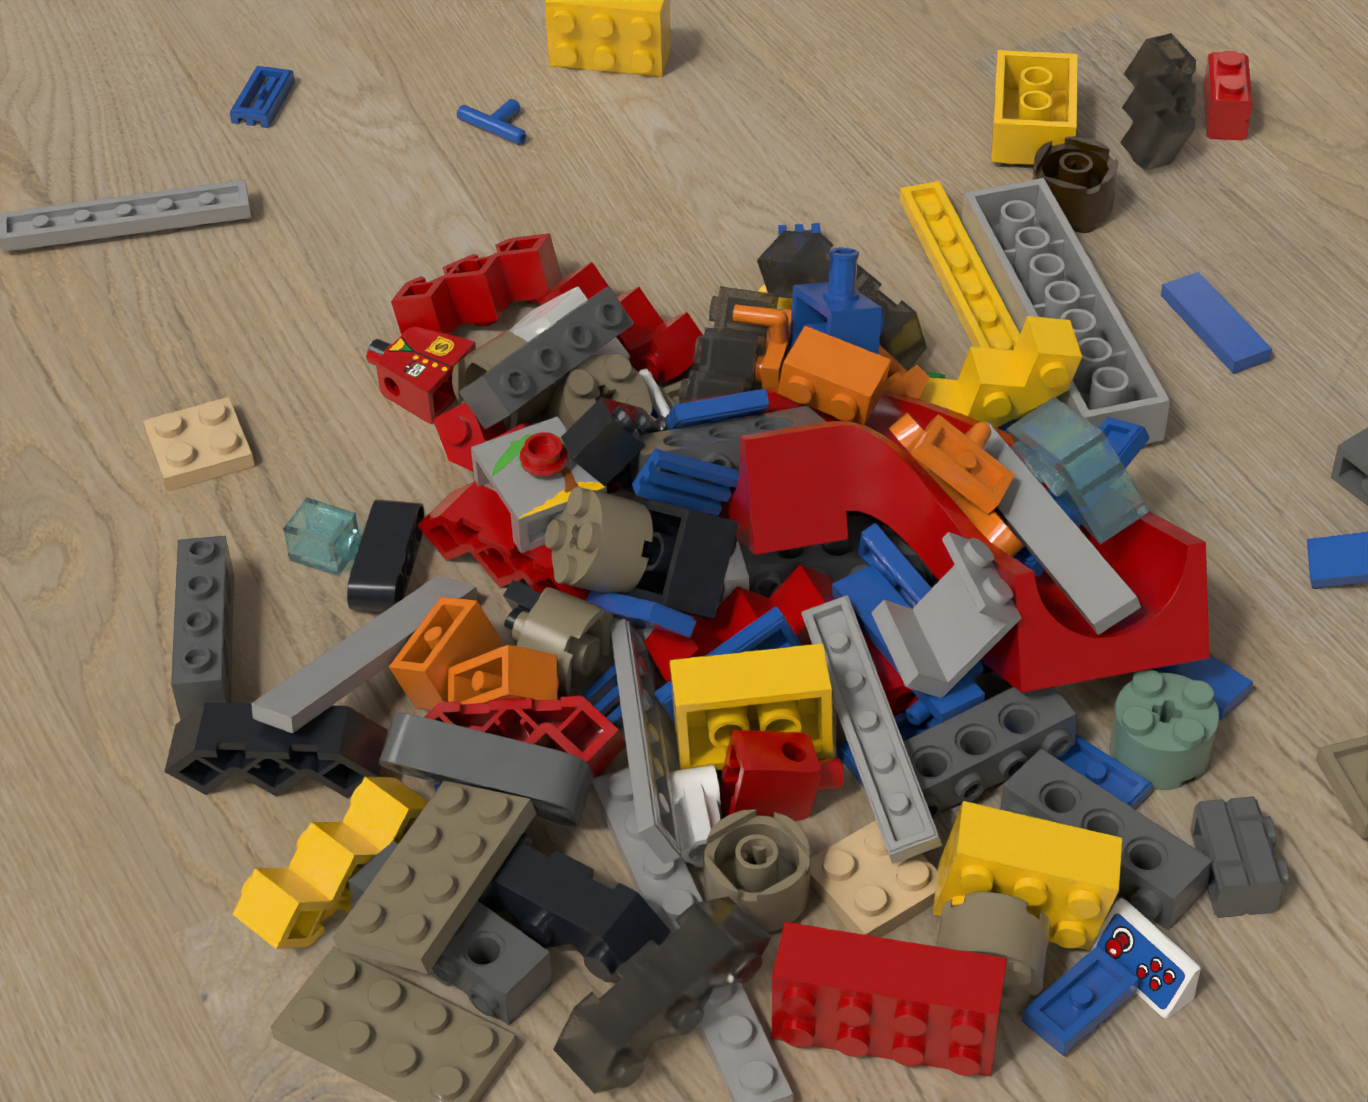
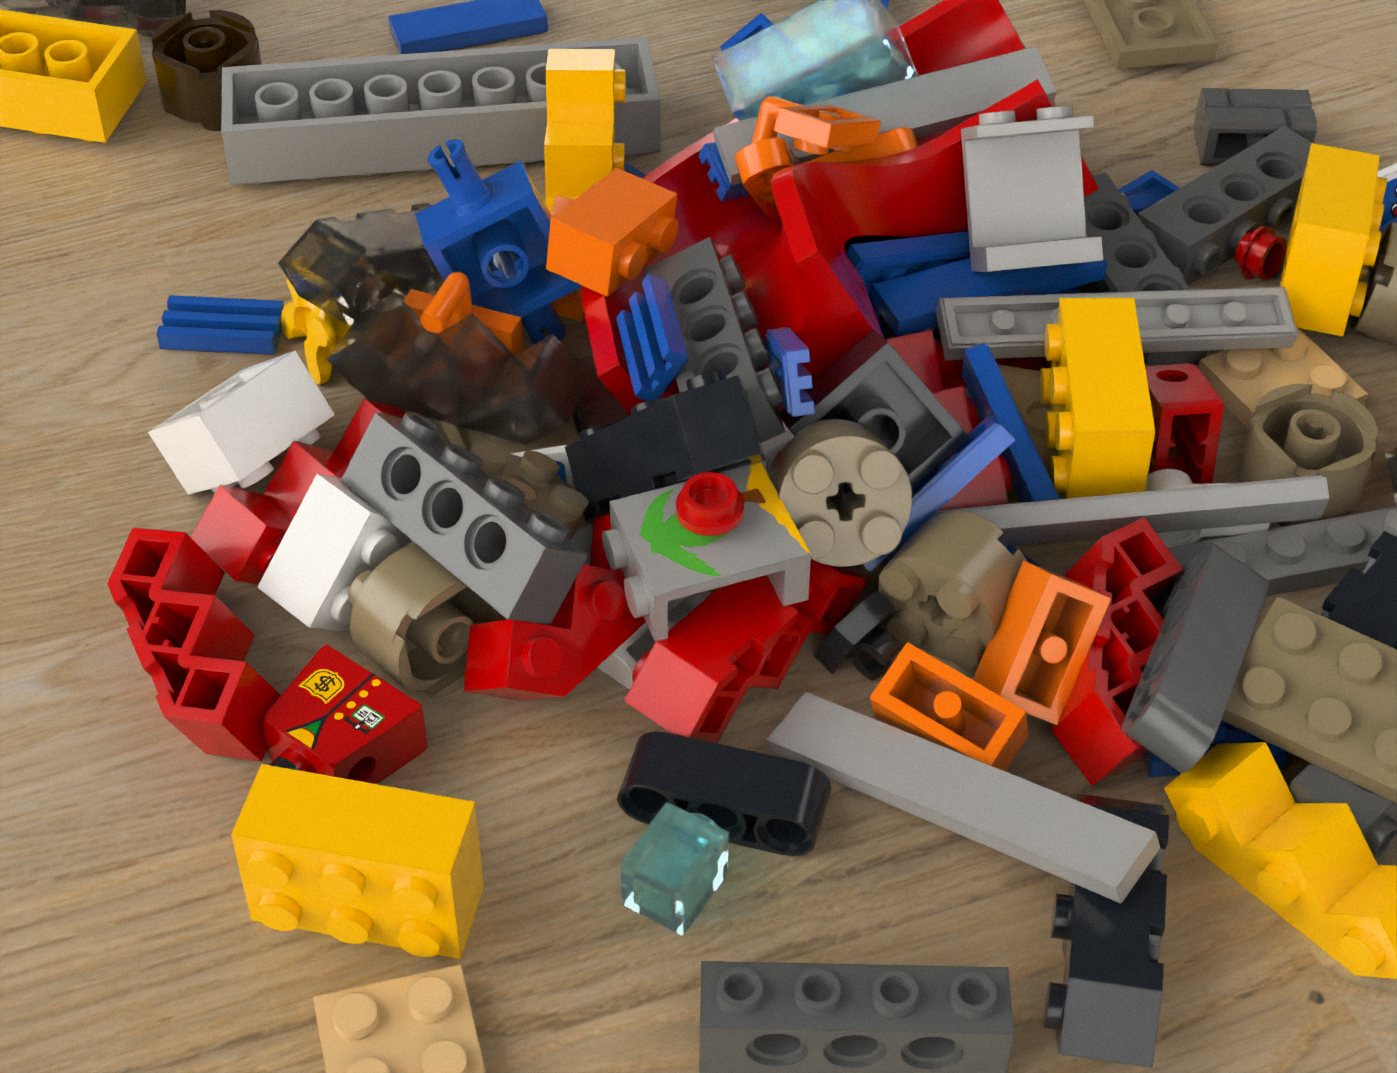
camera: 85 degrees left, 0 degrees up
yellow plate [899,181,1054,419] -> none
sand green brick [1110,669,1219,790] -> none
none -> white brick [148,351,335,495]
none -> yellow brick [231,764,484,959]

